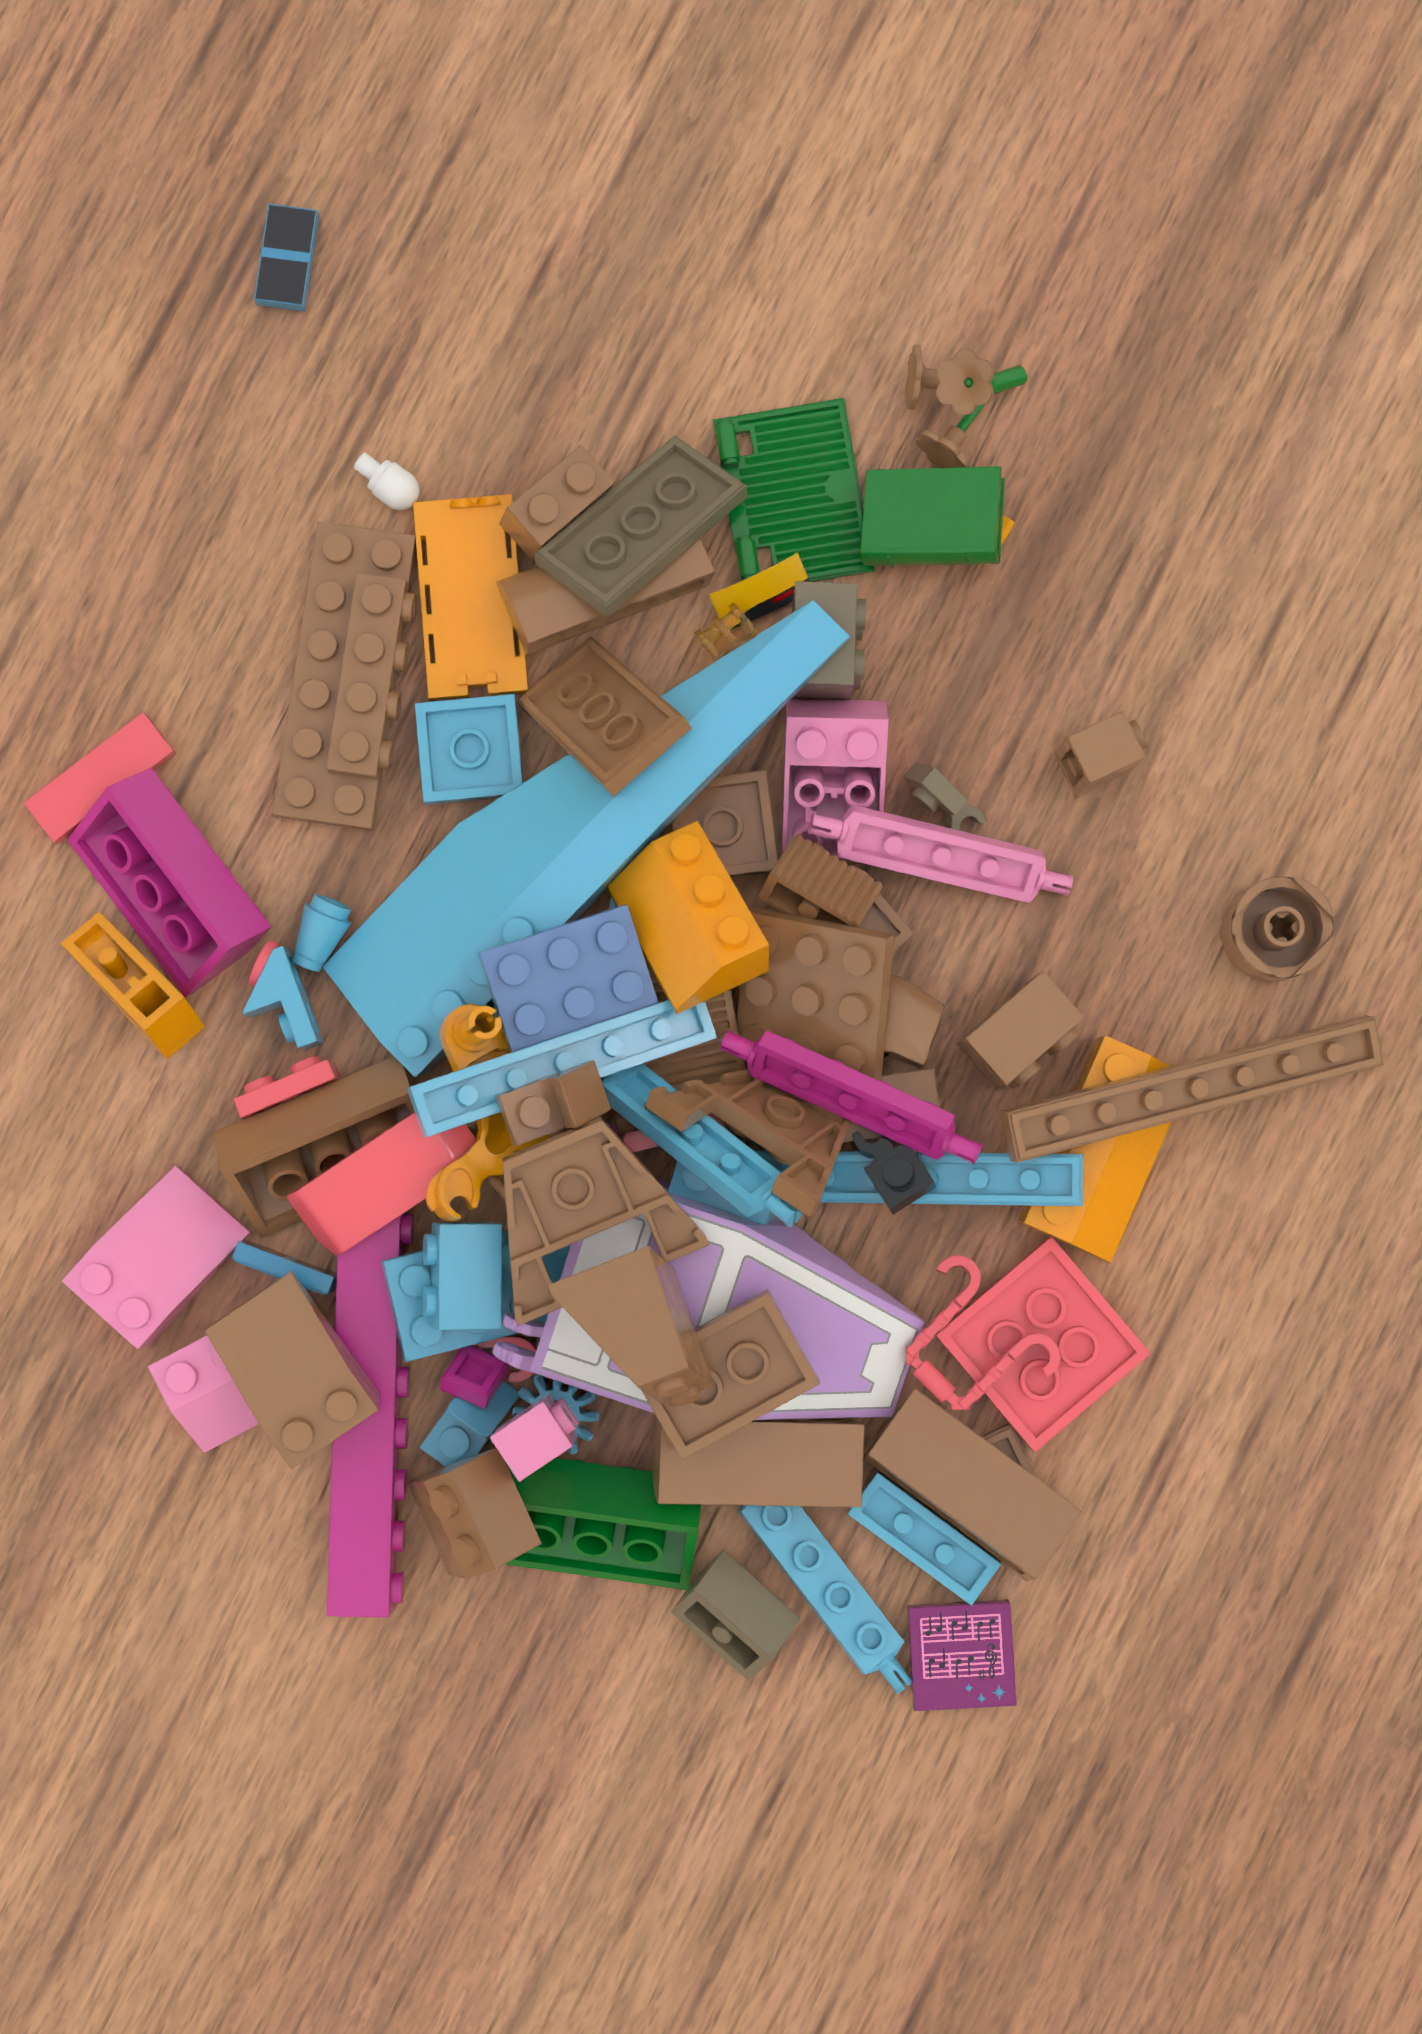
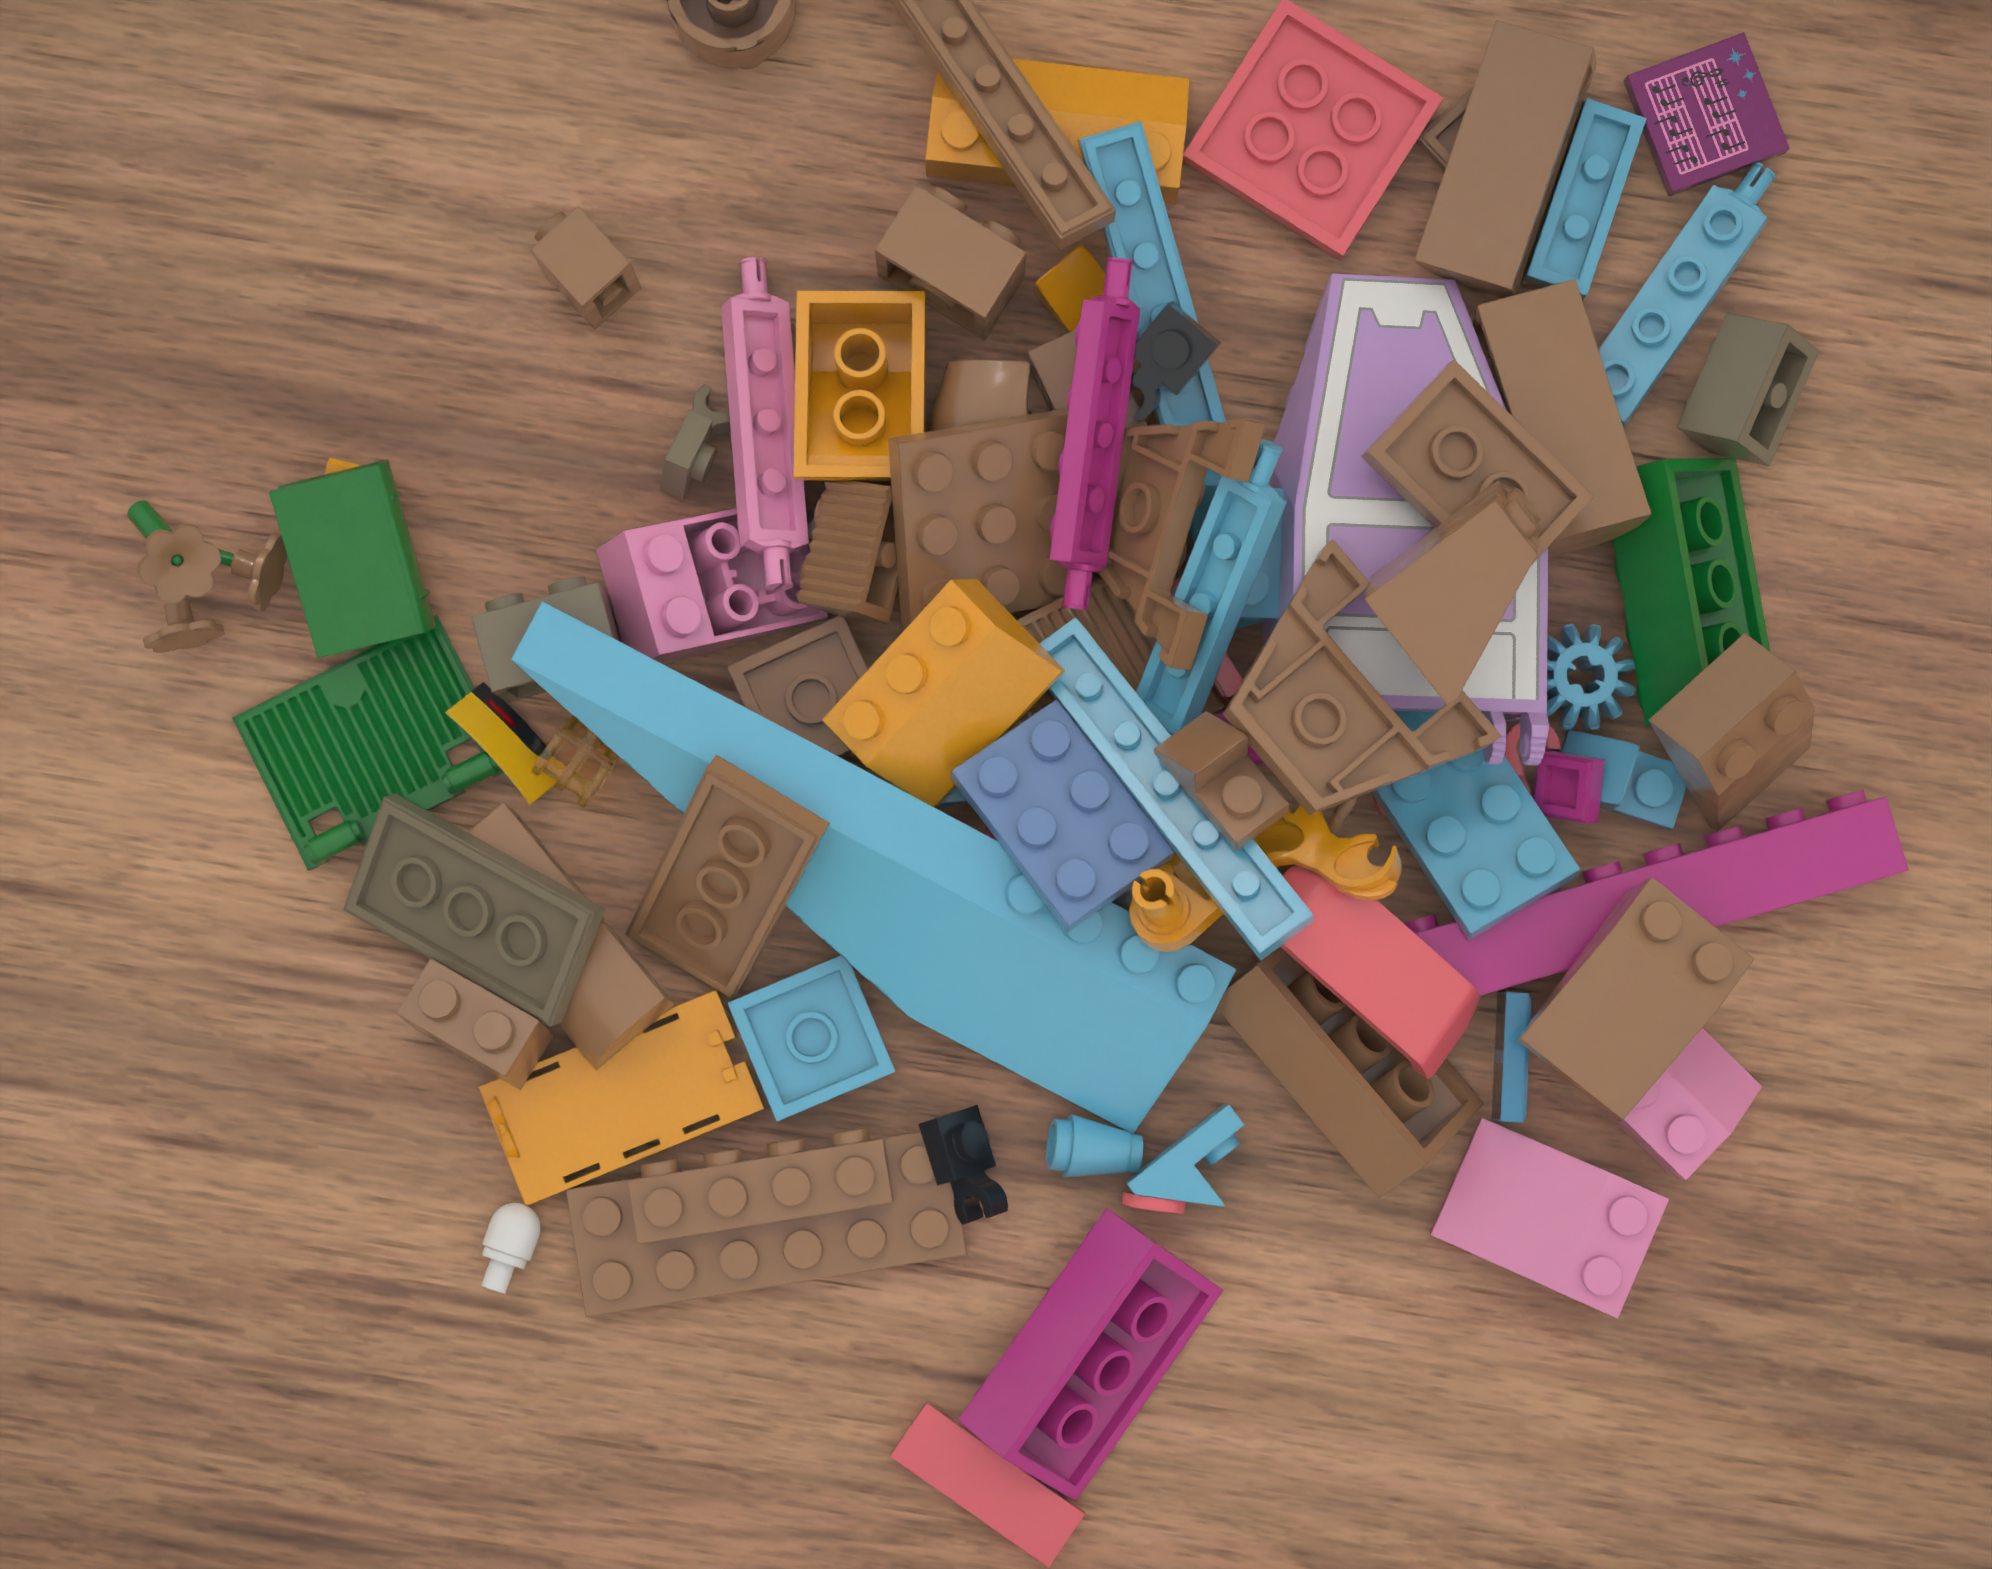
camera: 115 degrees left, 0 degrees up
light orange slope [60,911,206,1059] -> none
coral plate [233,1056,341,1119] -> none
black tile [254,204,320,312] -> none
medium azure brick [422,1222,502,1330] -> none
bright pink brick [490,1393,580,1482] -> none
coral piece [905,1255,1061,1410] -> none
none -> light orange slope [793,291,927,481]
none -> black plate [918,1105,1008,1225]
none -> light orange slope [1033,244,1106,332]

